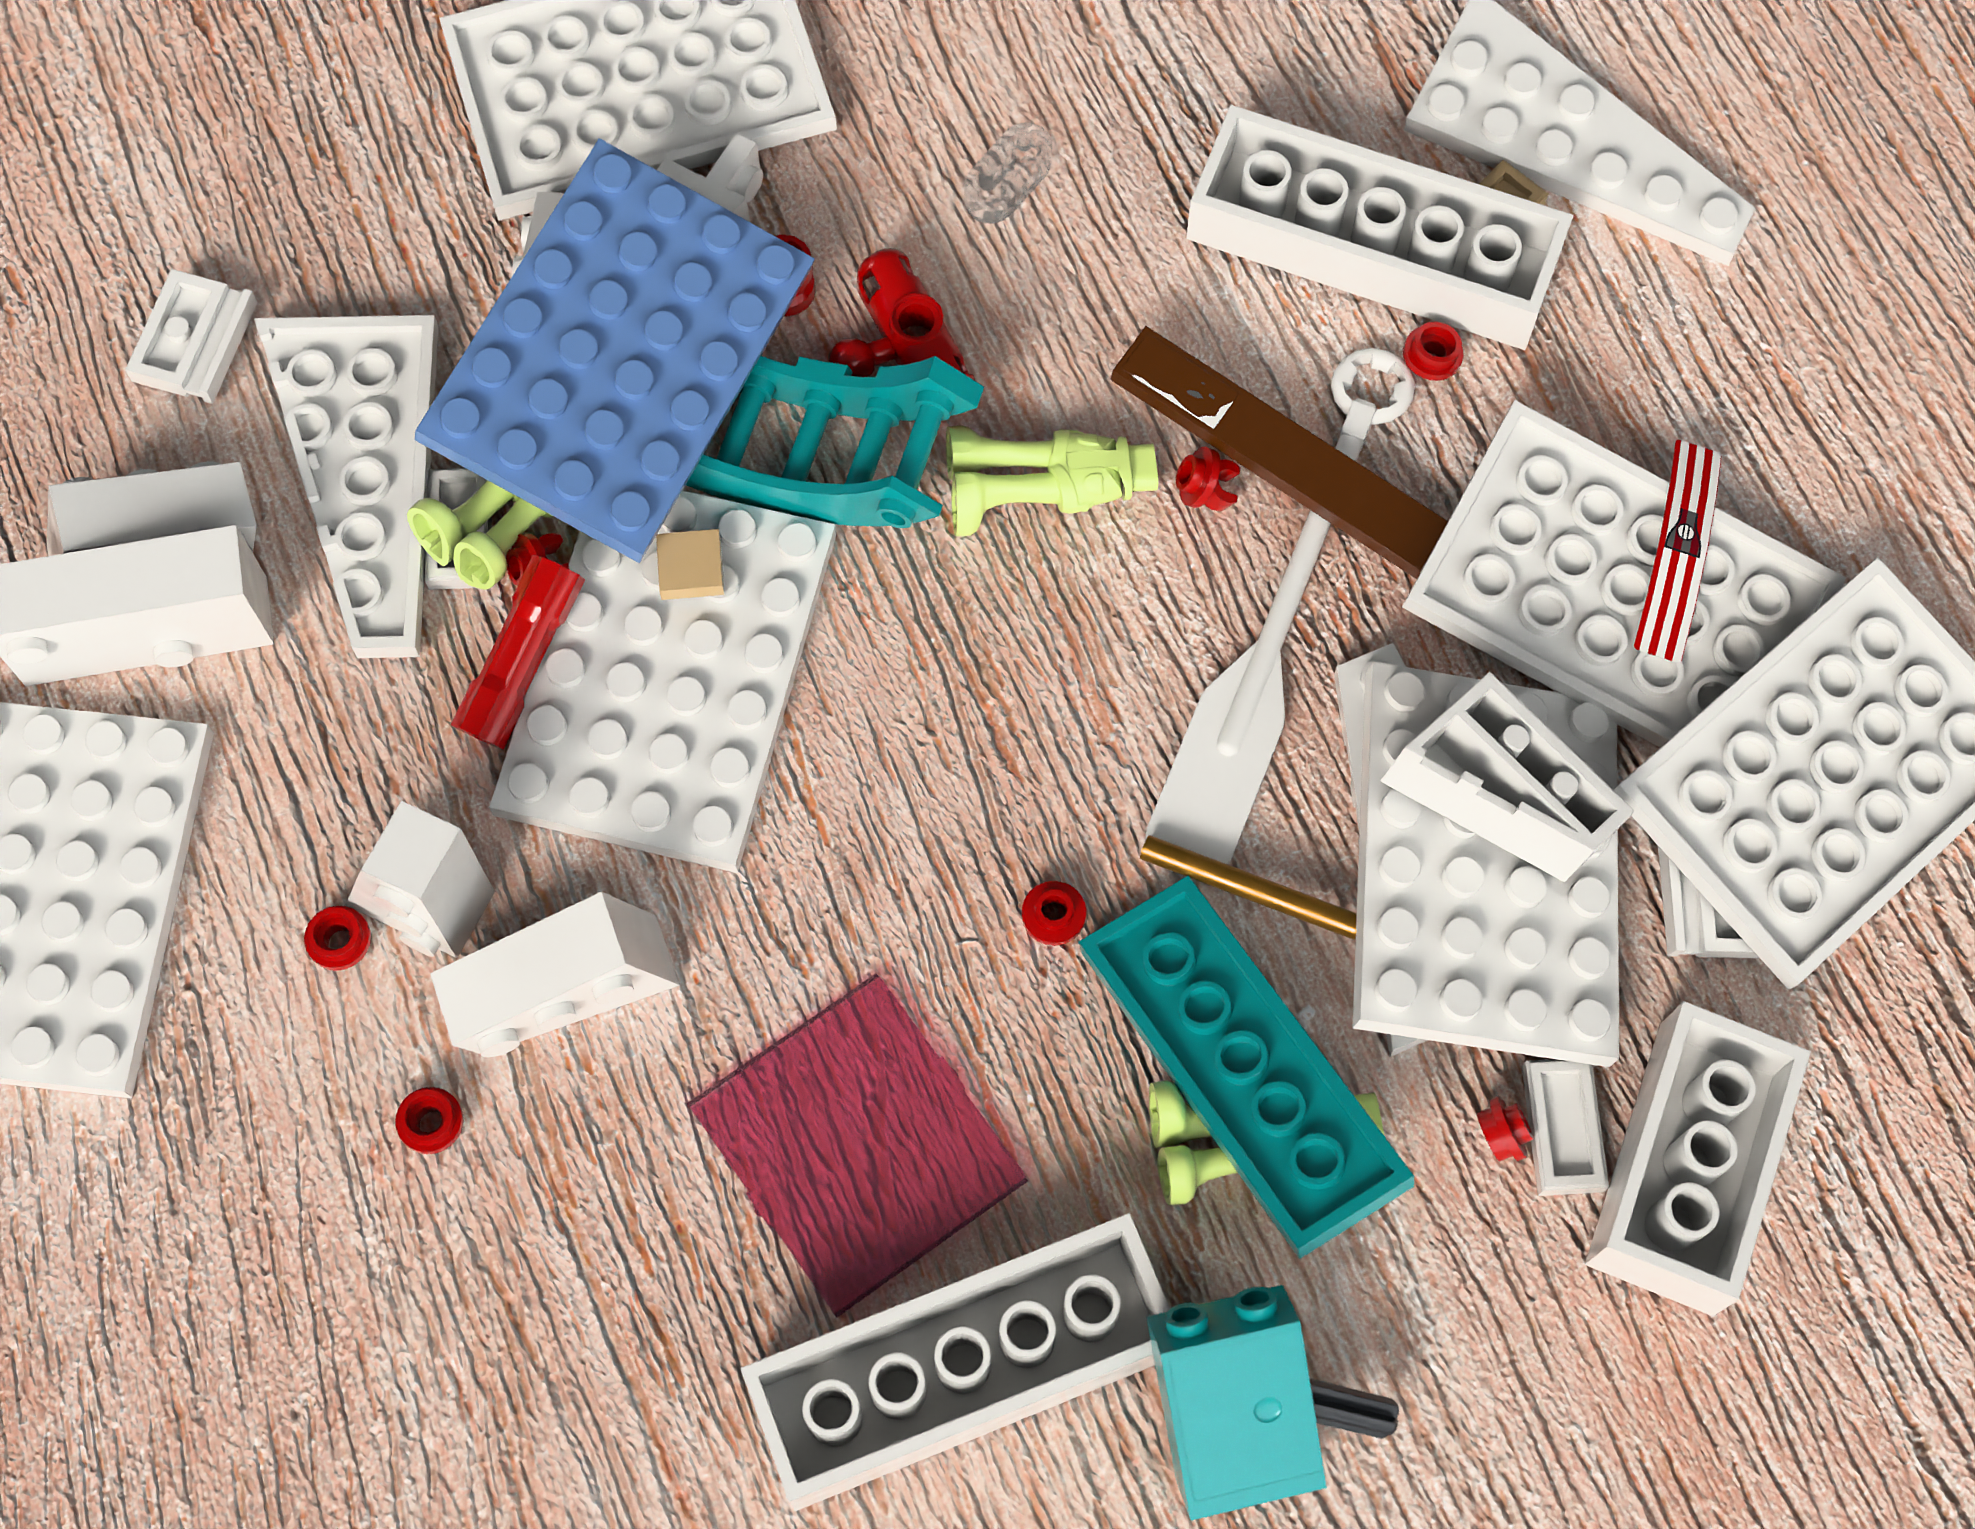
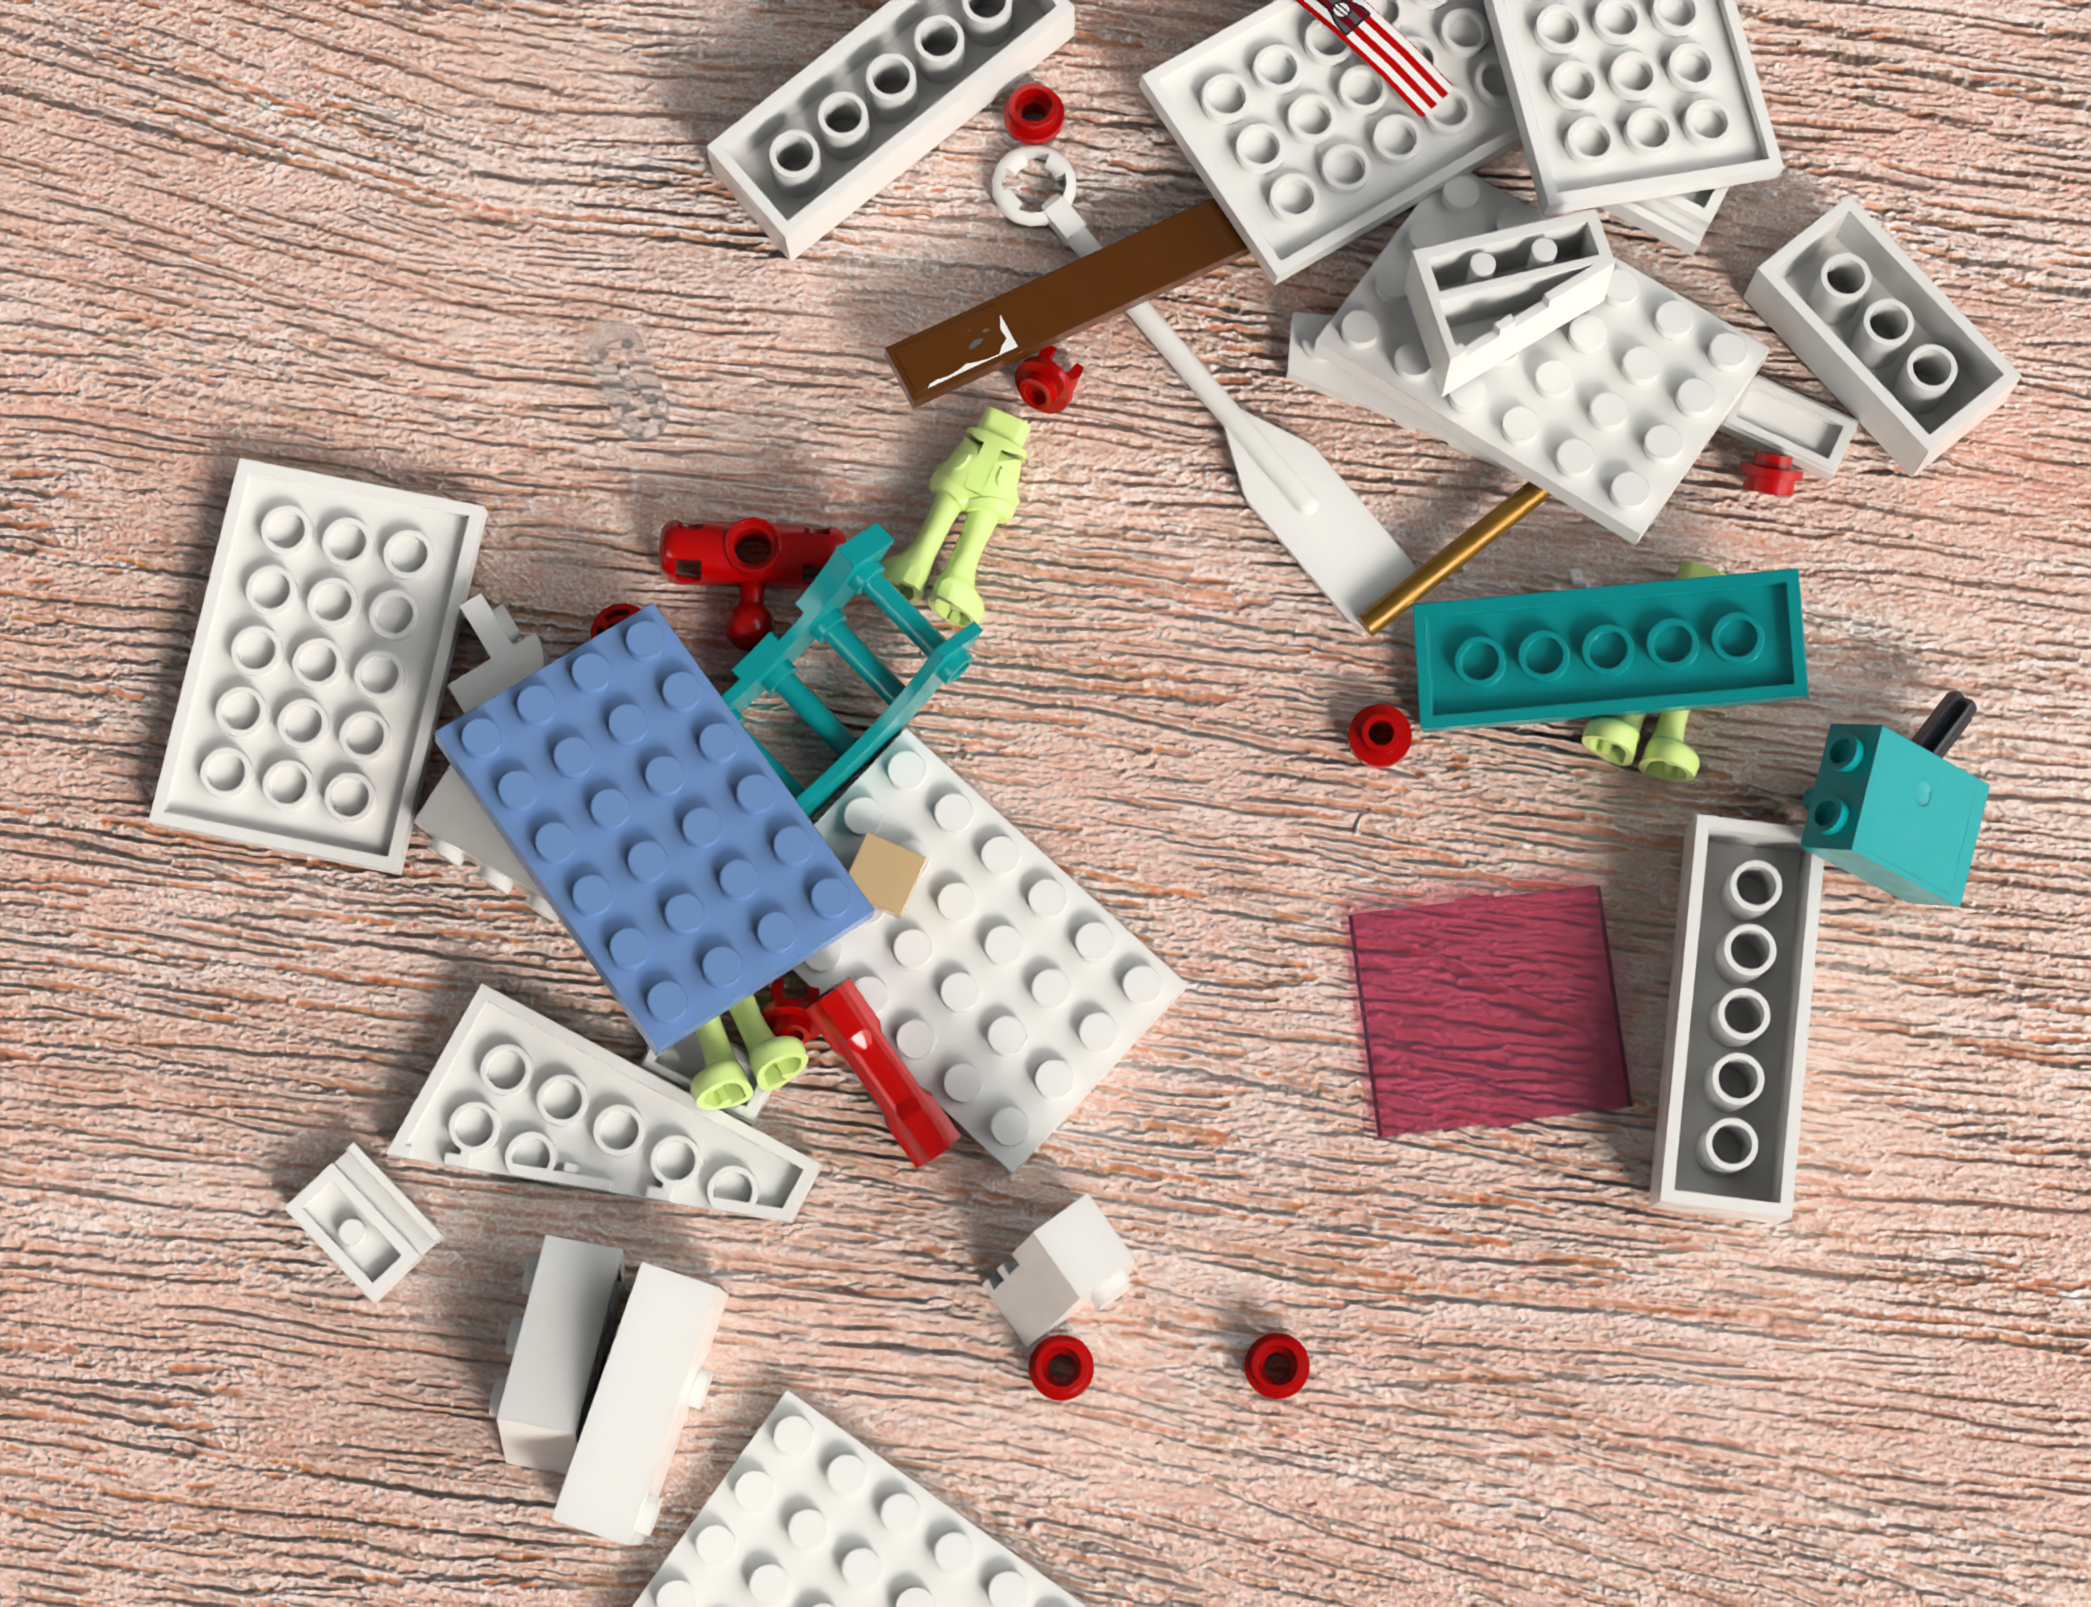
camera: 60 degrees left, 10 degrees up
white wedge [430,891,680,1057] -> none

